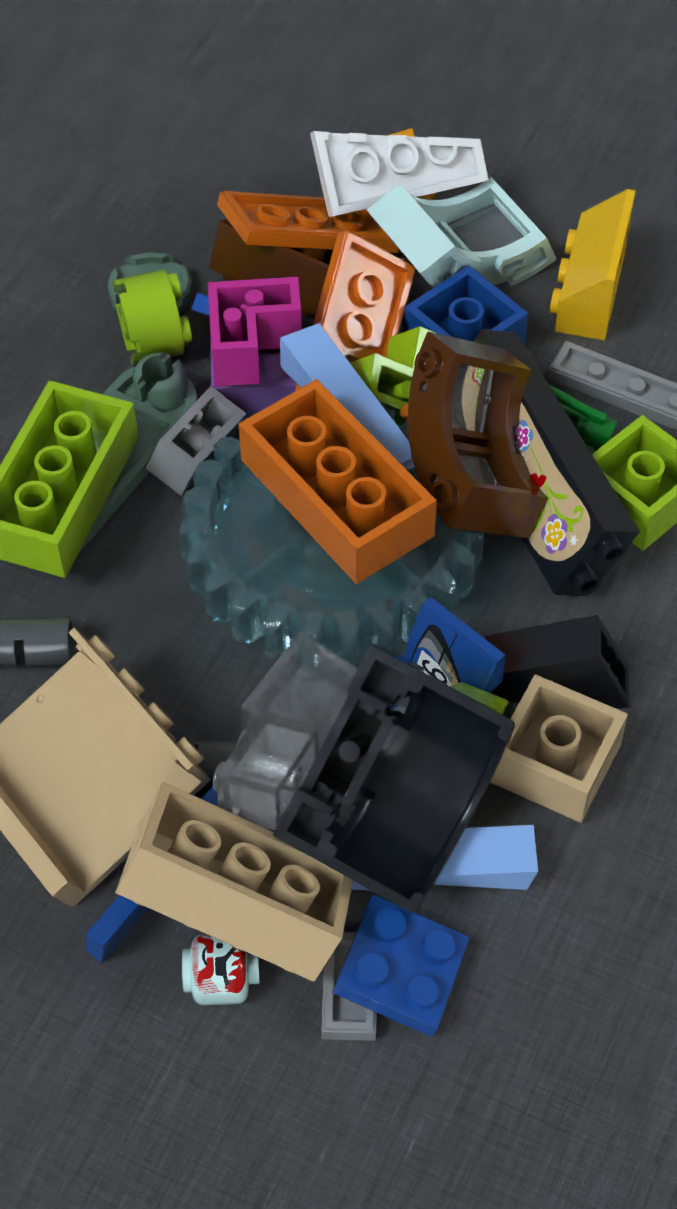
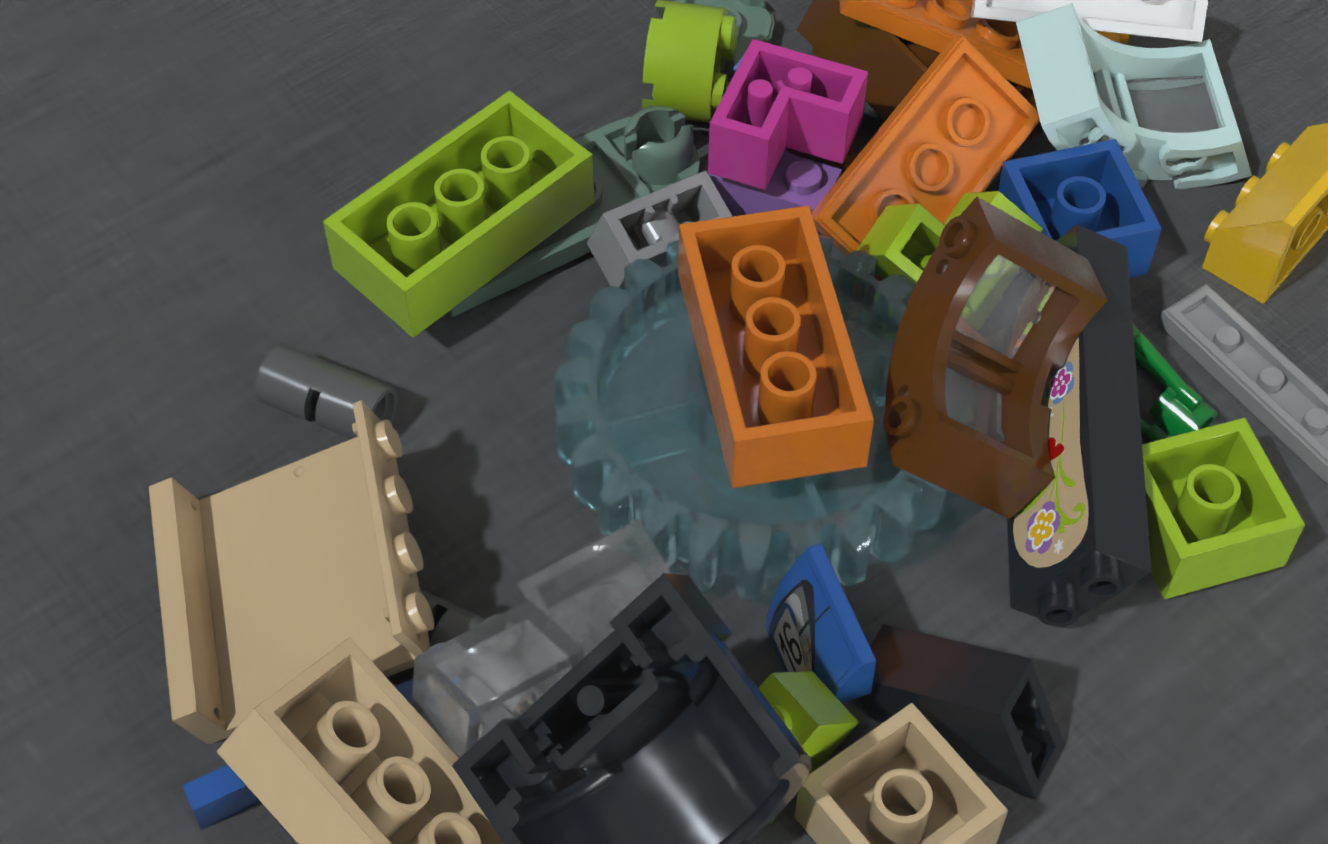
camera: 25 degrees right, 0 degrees up
light blue slope [280,323,414,470] -> none

